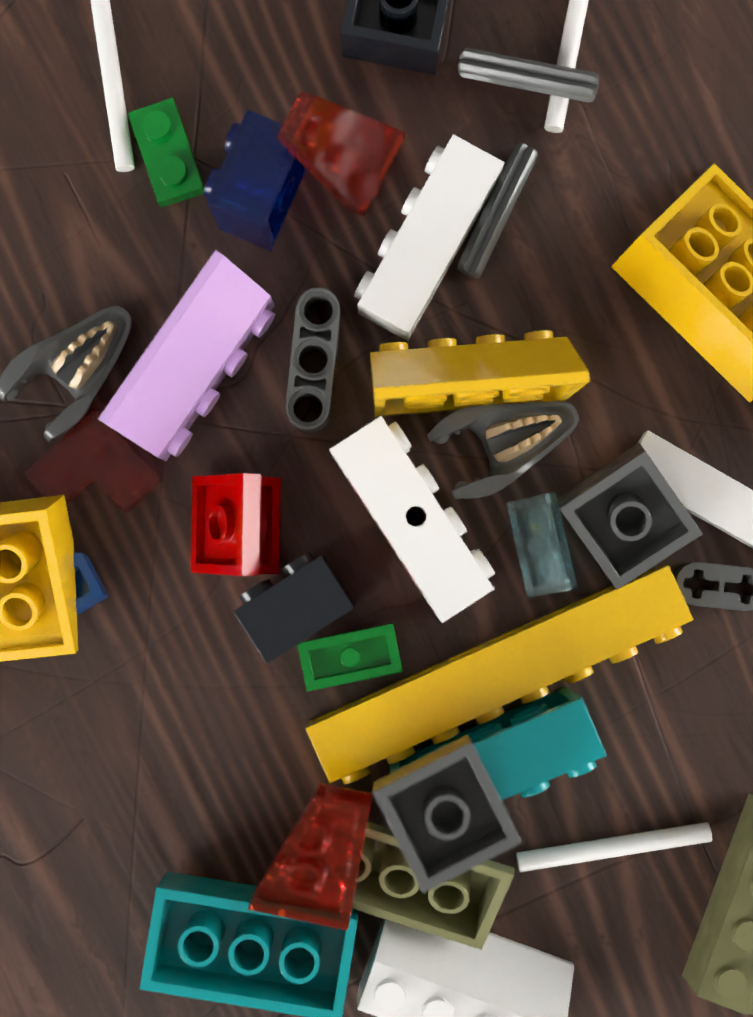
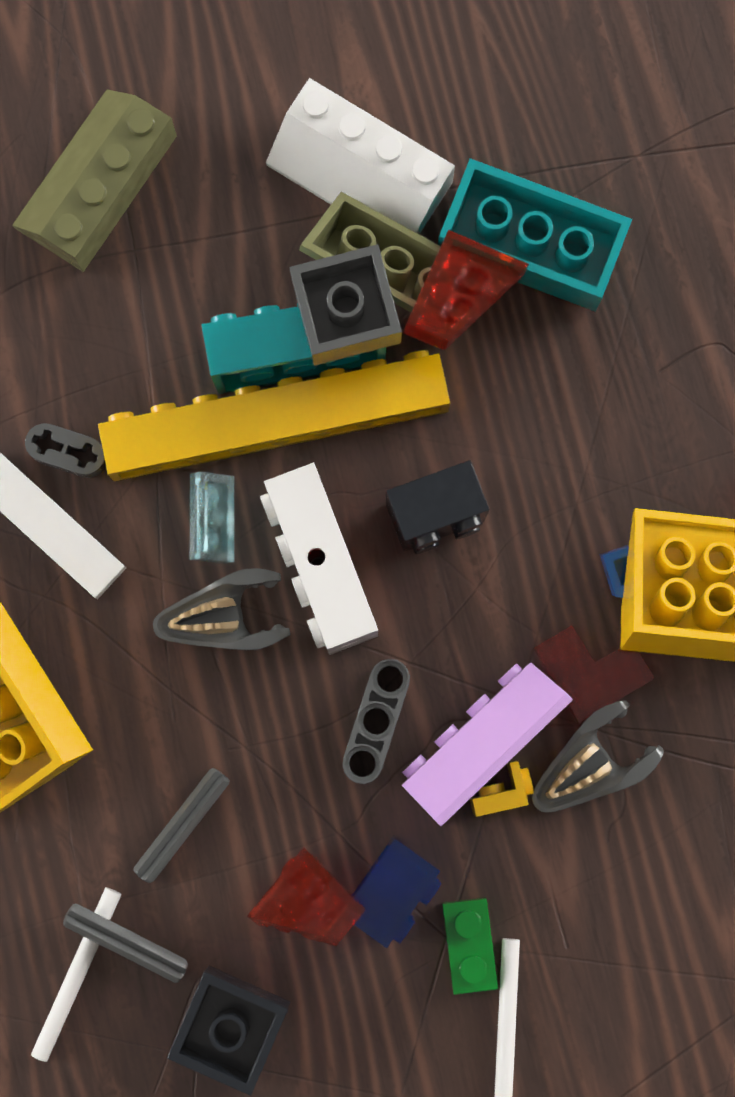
camera: 165 degrees left, 5 degrees down
red bracket [191,473,281,576] -> none
green plate [297,622,403,692] -> none
white brick [354,134,505,341] -> none
yellow slope [370,330,590,417] -> none
white bar [516,822,712,872] -> none
dark grey brick [558,443,703,590] -> none
none -> yellow bracket [470,761,534,817]

